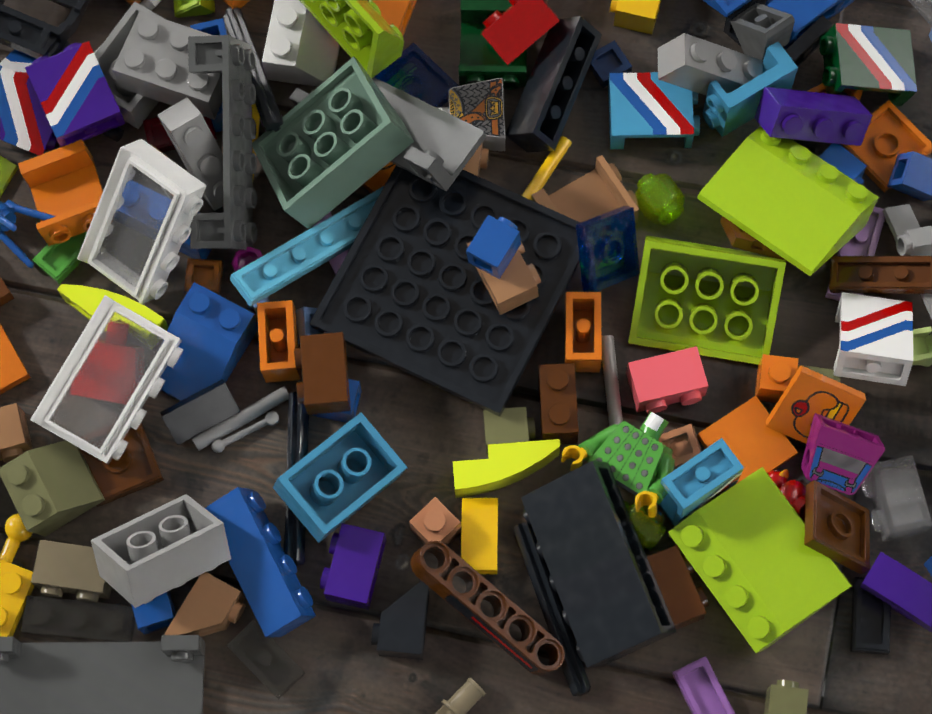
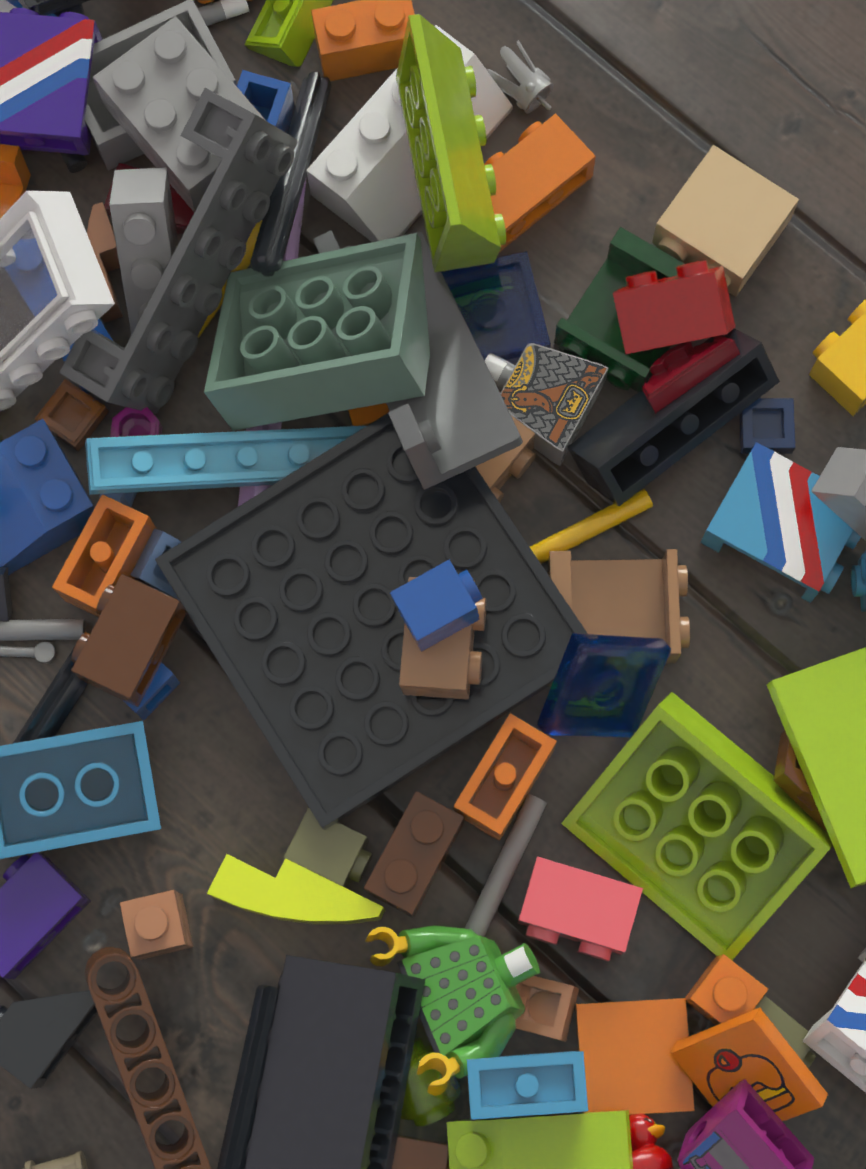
camera: 30 degrees right, 5 degrees up
yellow slope [461,498,498,574] -> none
clear neon green head [635,173,685,225] -> none
none -> dark red tile [643,336,740,413]

